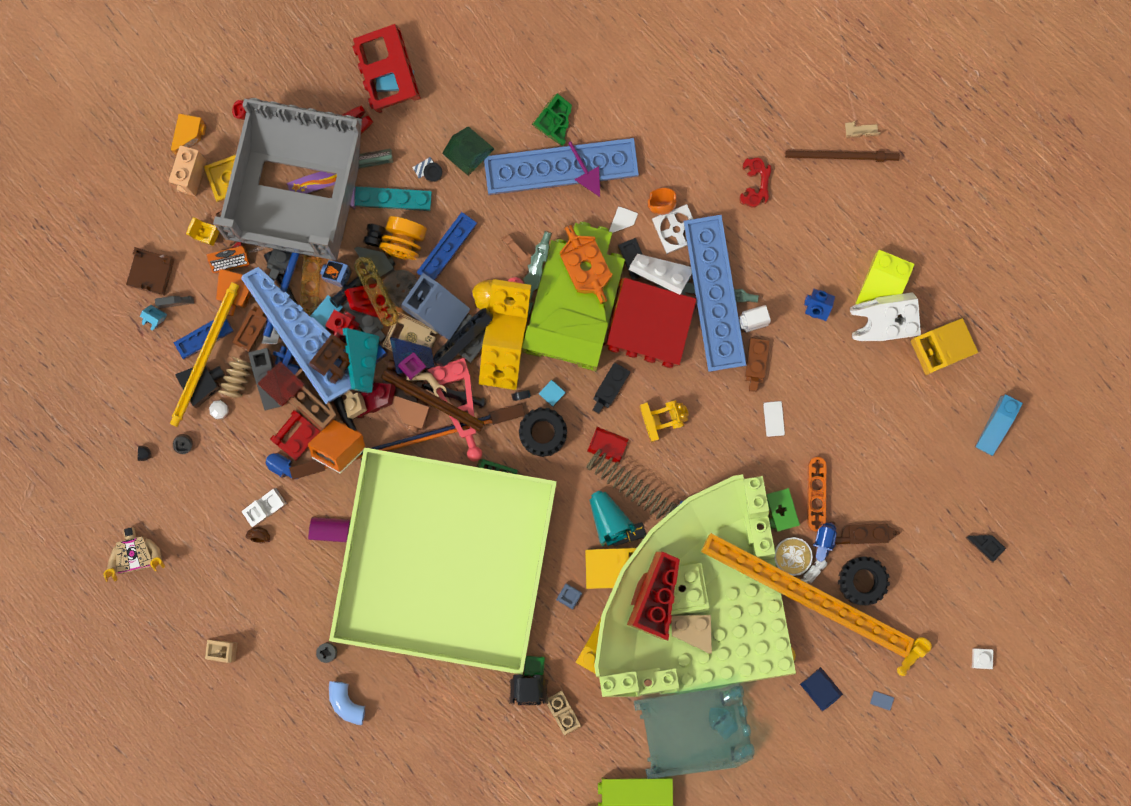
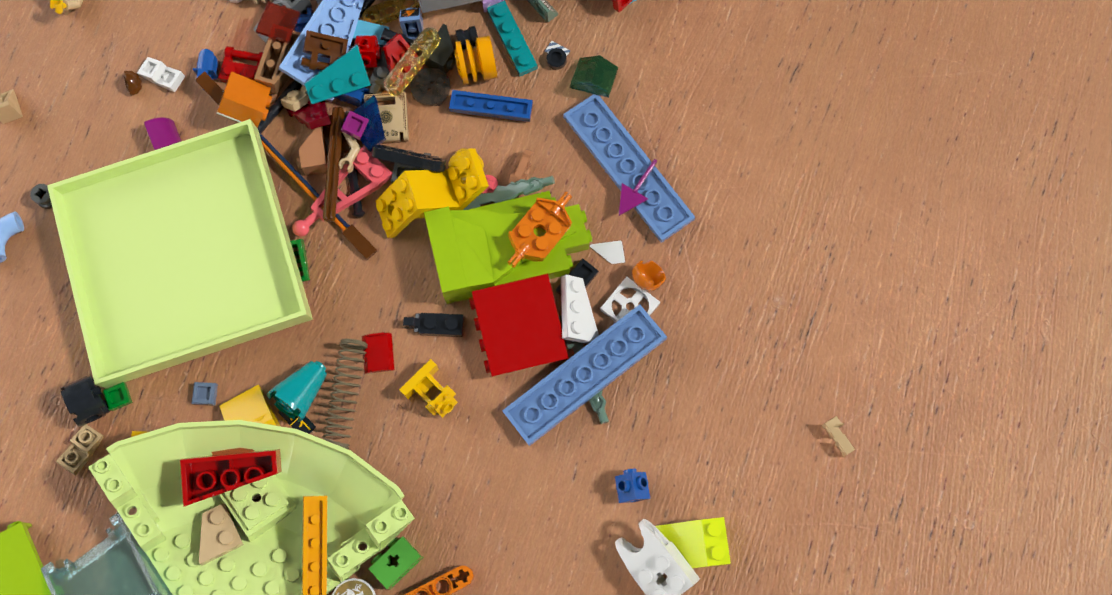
camera: 65 degrees right, 10 degrees down
sand blue slope [401,273,470,340] -> none
black tile [511,390,531,401] -> none
black tyre [519,407,567,457] -> none
green slope [532,93,572,146] -> none
medium azure tile [539,380,566,407] -> none
white brick [739,305,771,332] -> none
red helmet [740,157,771,208] -> none
dark orange hinge [745,338,769,392] -> none
white sticker [763,401,785,437] -> none
reddish brown bar [785,150,900,162] -> none

